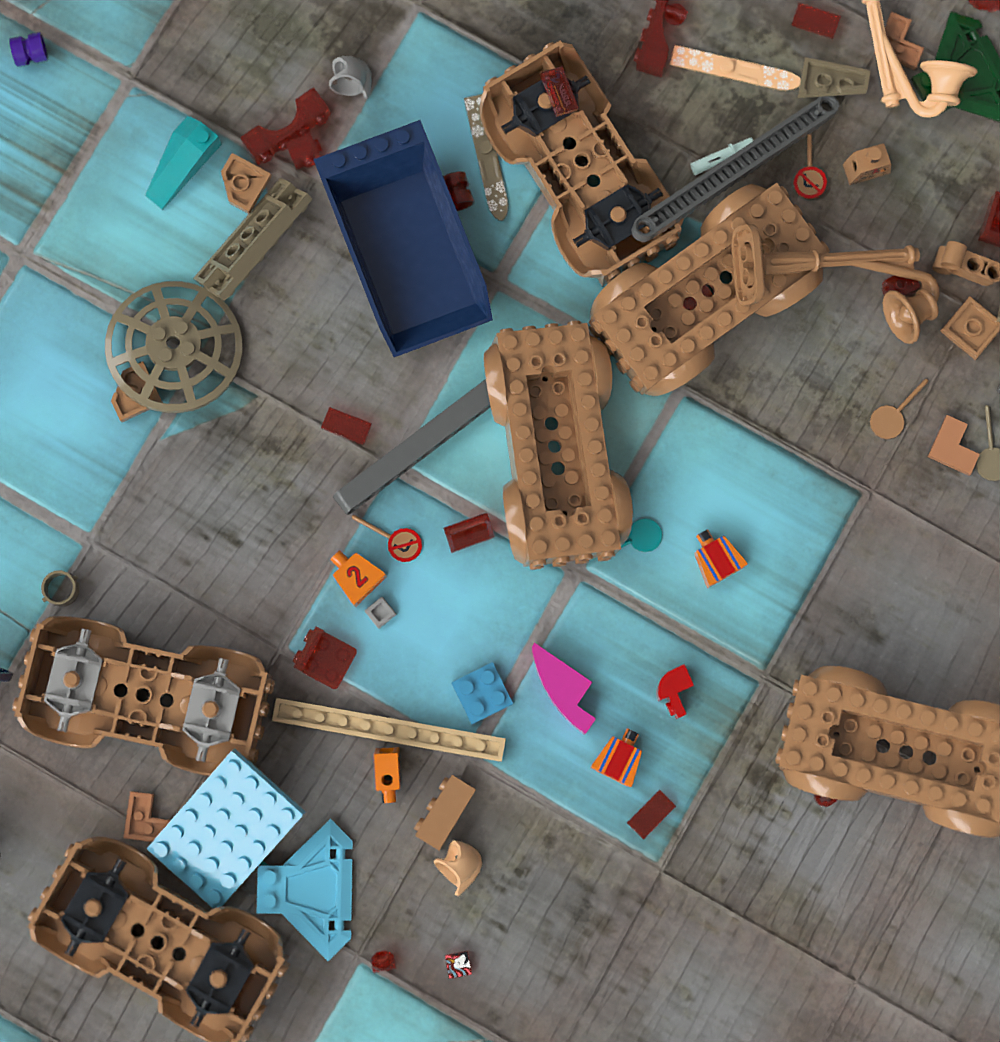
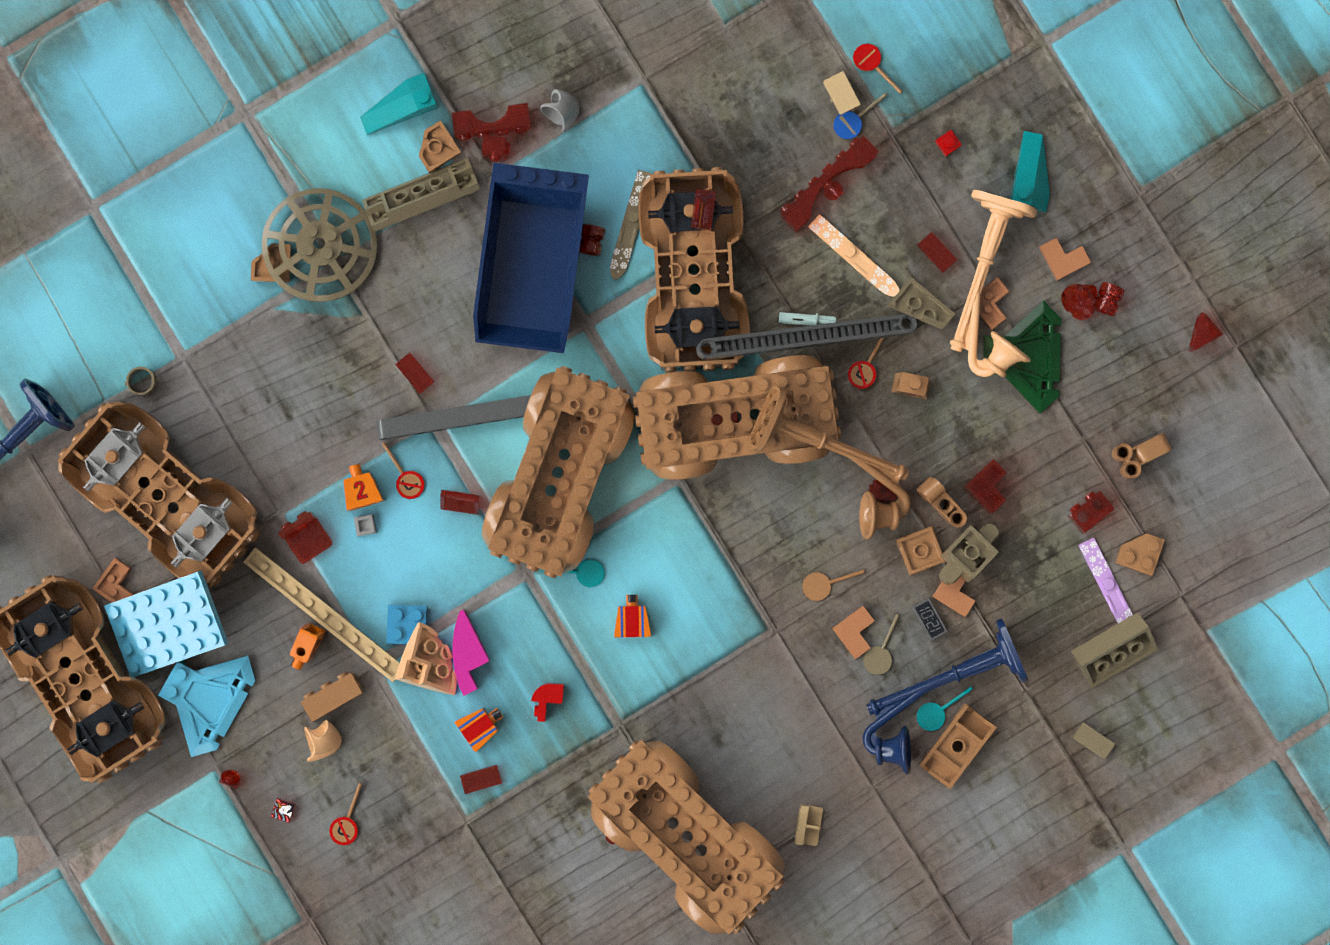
camera: 30 degrees right, 5 degrees up
none -> piece [329,783,362,846]
none -> light nougat brick [395,622,457,695]

